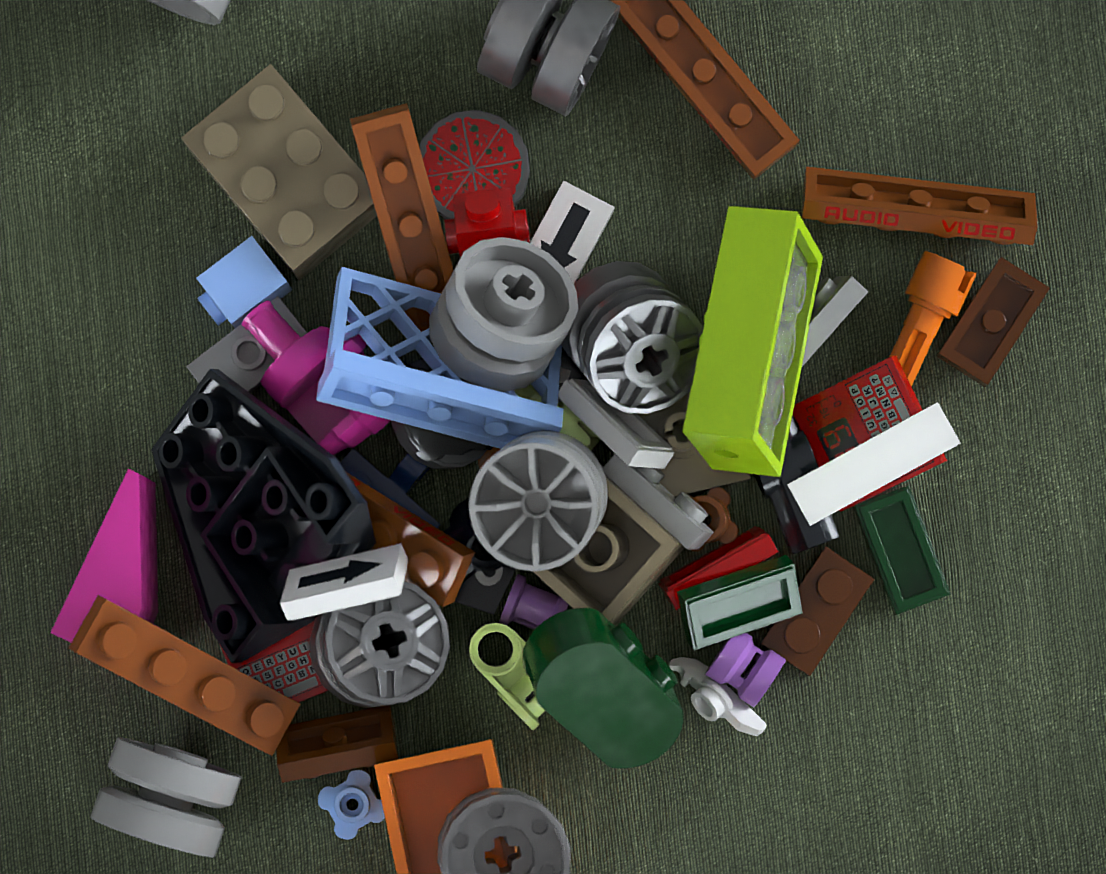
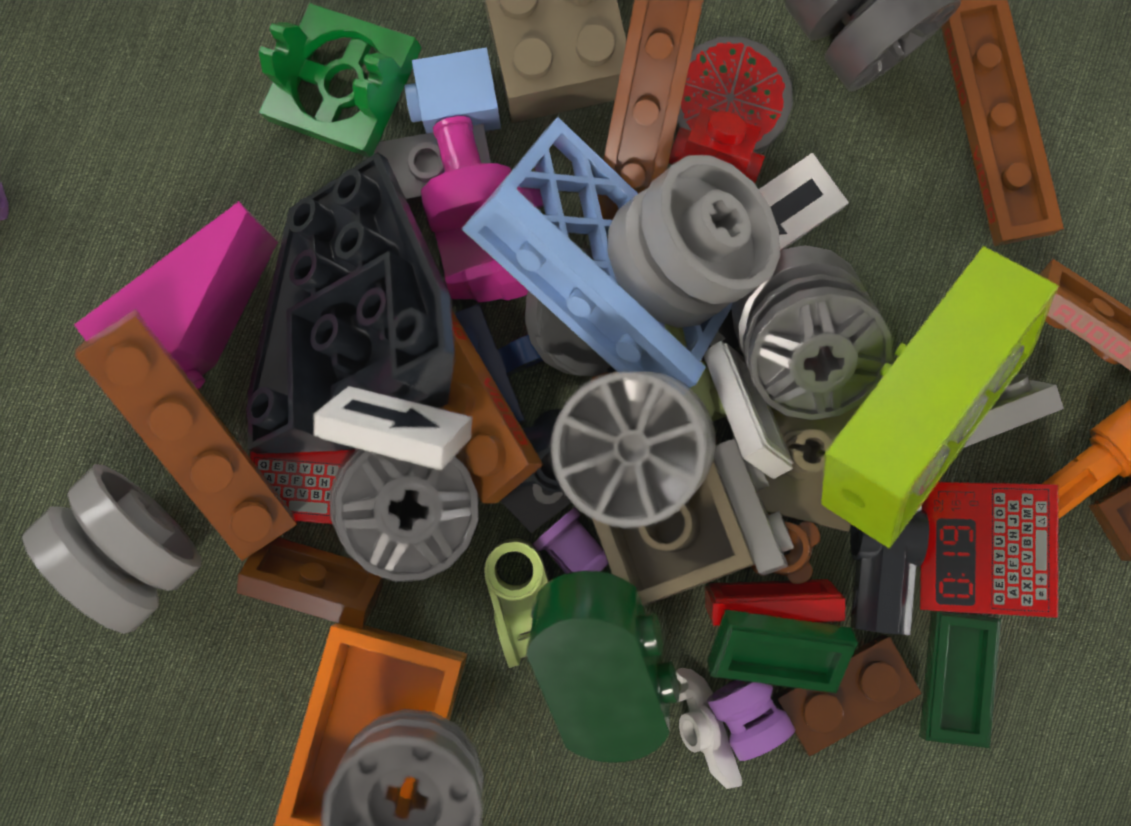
camera: 25 degrees right, 0 degrees up
light blue plate [318,770,385,840] -> none
white sticker [787,402,961,526] -> none
none -> green piece [258,3,422,158]

